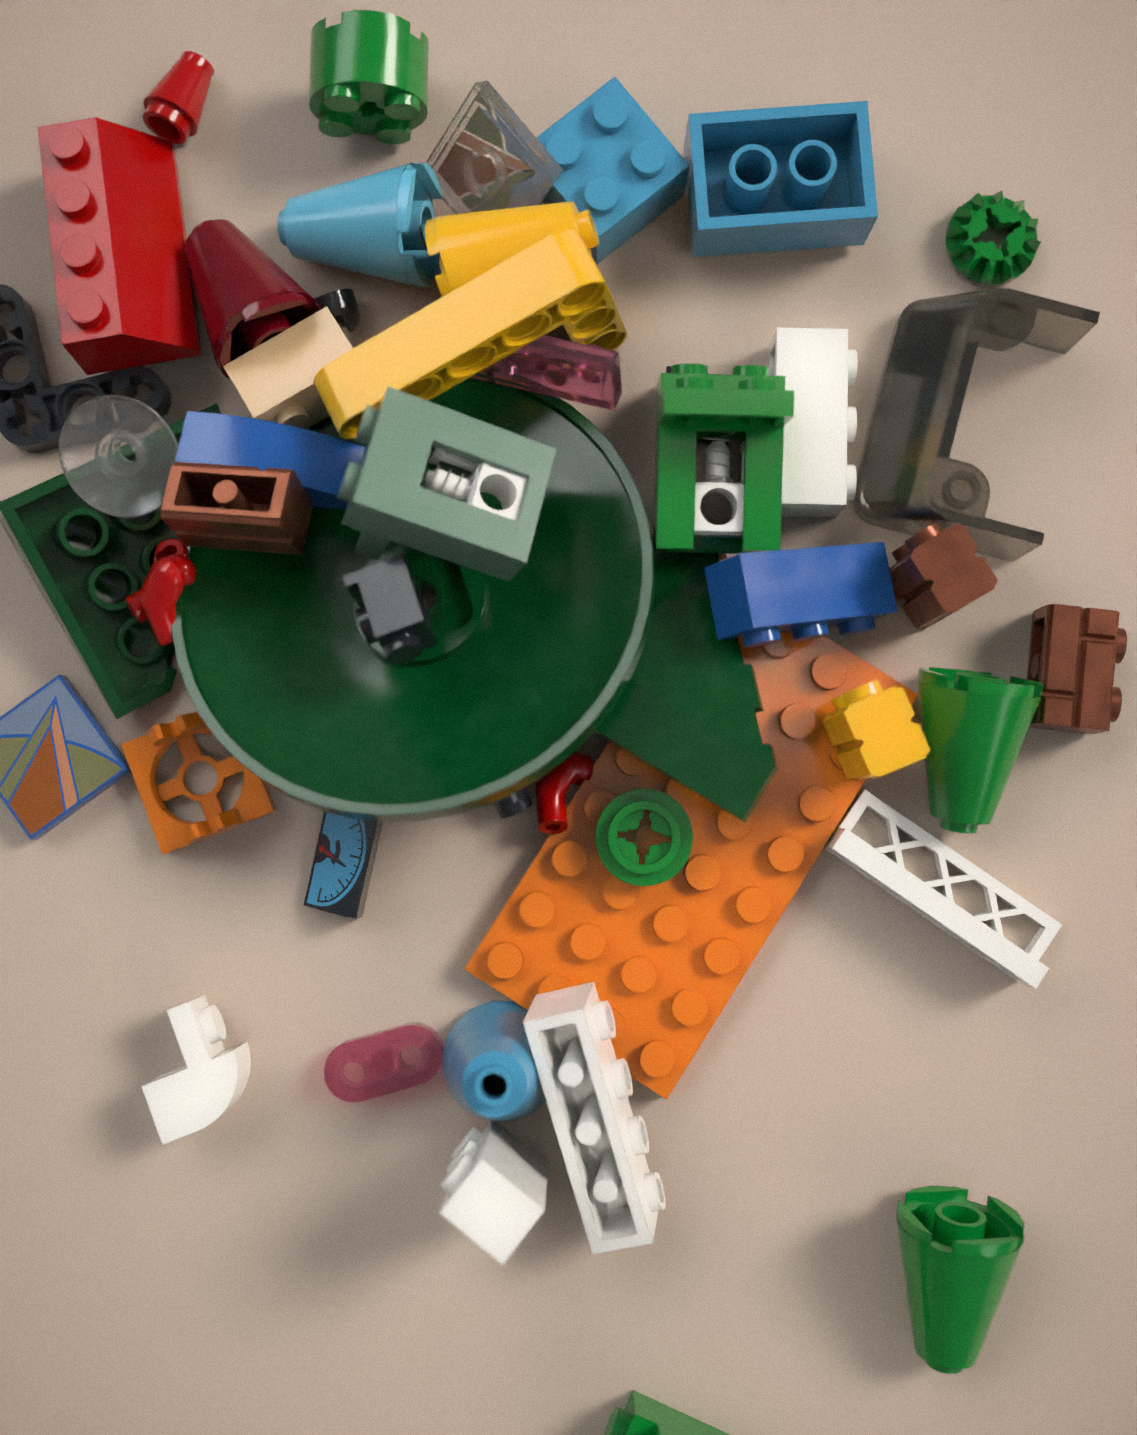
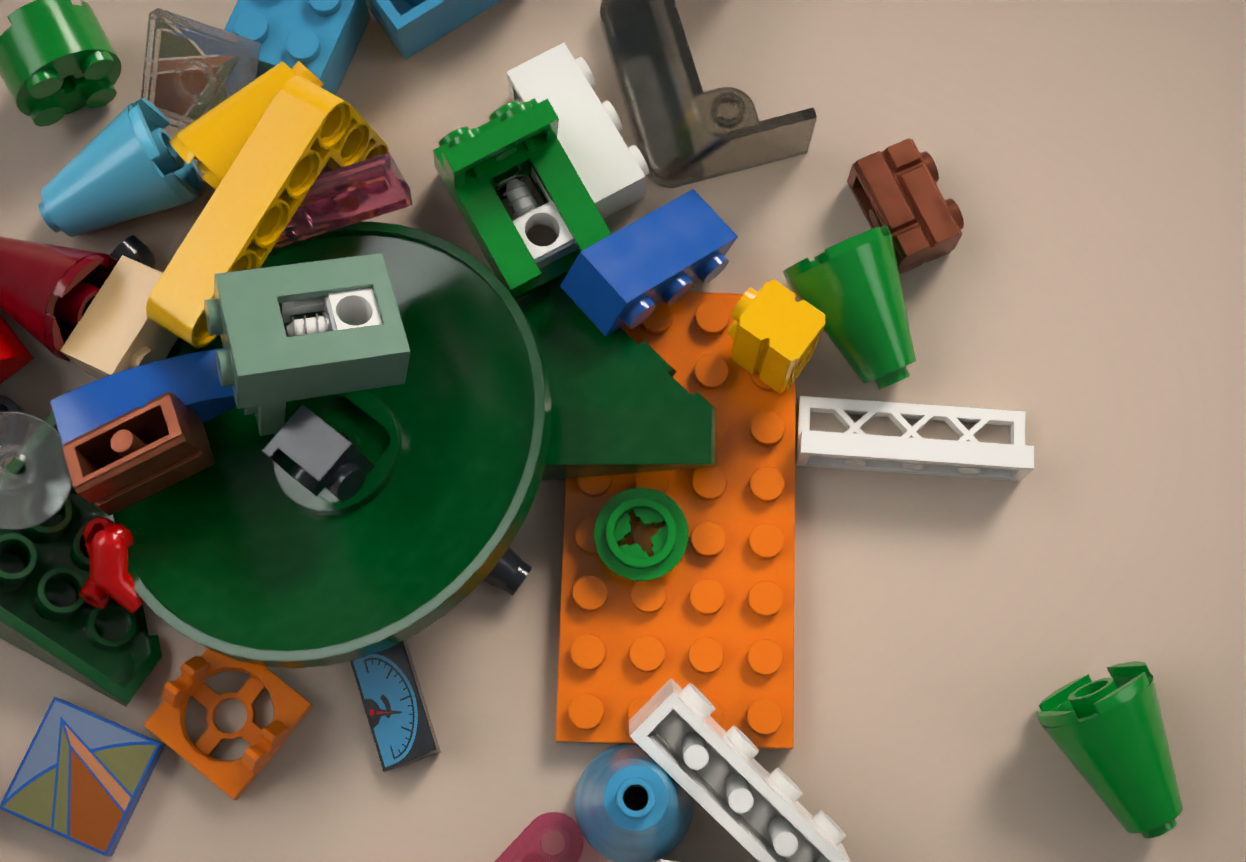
camera: 35 degrees left, 10 degrees down
red arm [535,751,594,835] -> none
copper brick [889,522,998,630] -> none

